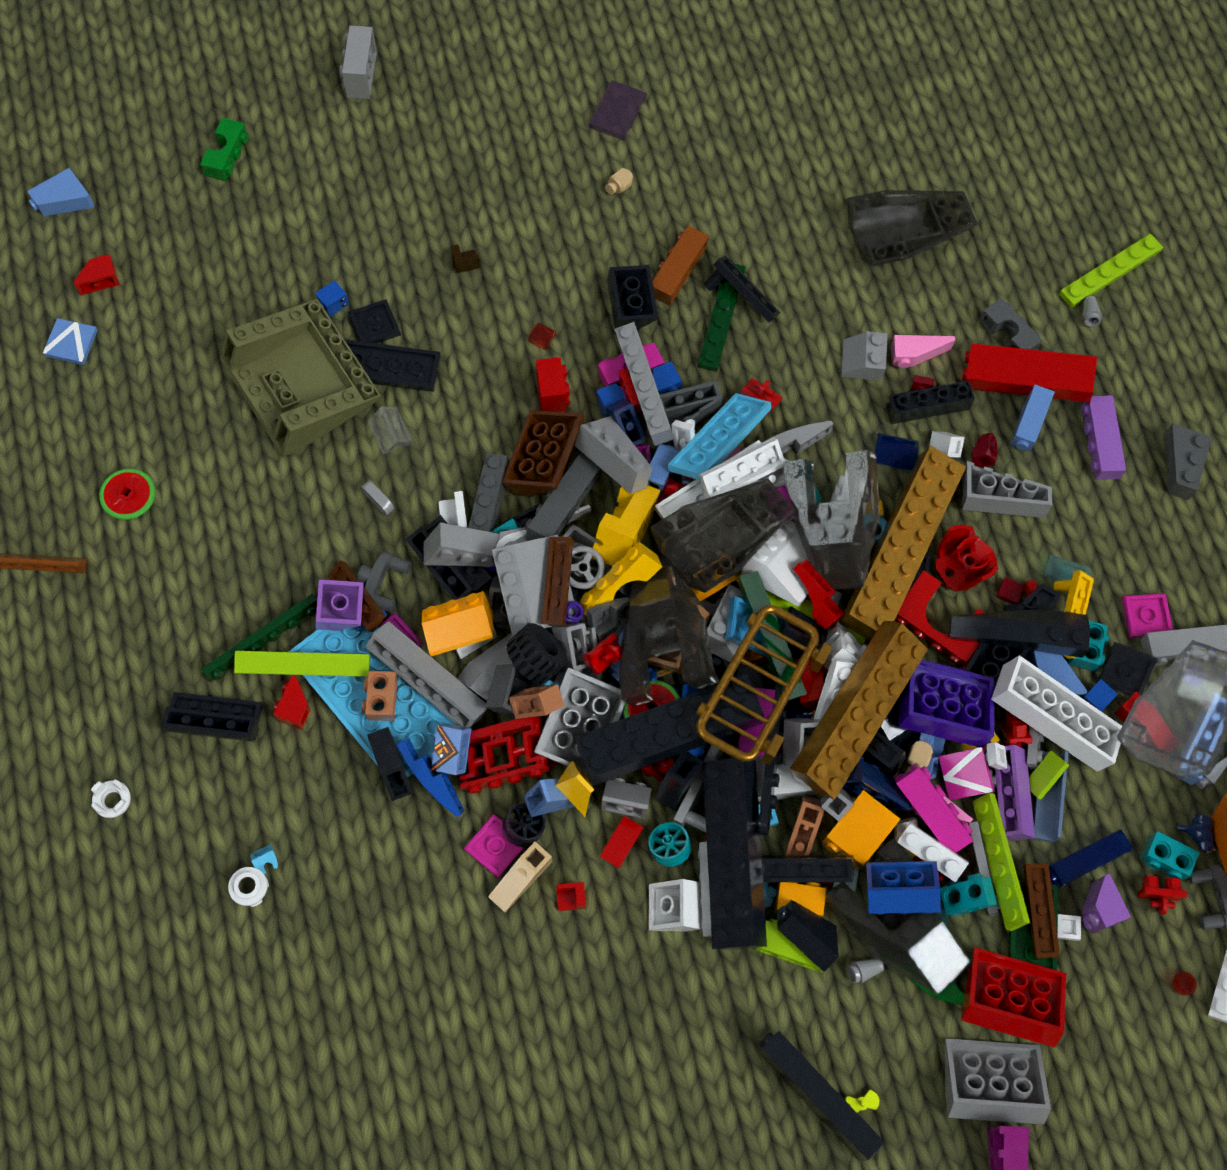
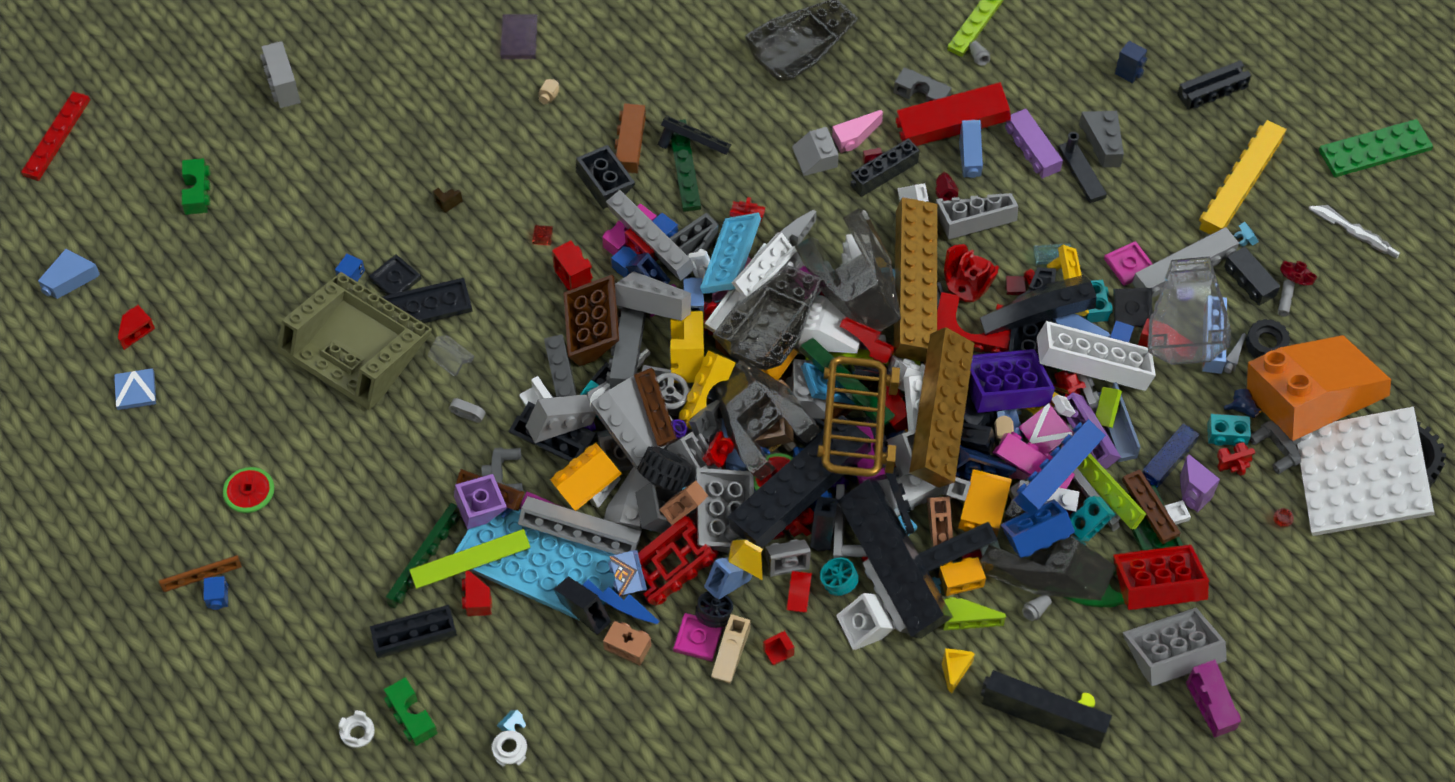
camera: 20 degrees left, 10 degrees down
nougat brick [362,671,398,721] -> none
black slope [777,900,839,972] -> none
clear blue panel [873,433,919,471] -> none
none -> red plate [21,91,90,181]
none -> blue brick [204,576,228,610]
none -> green arch [383,677,438,746]
none -> nougat brick [603,621,651,665]
none -> yellow slope [942,648,975,693]
none -> blue brick [1013,419,1106,517]
none -> black piece [1058,132,1107,203]

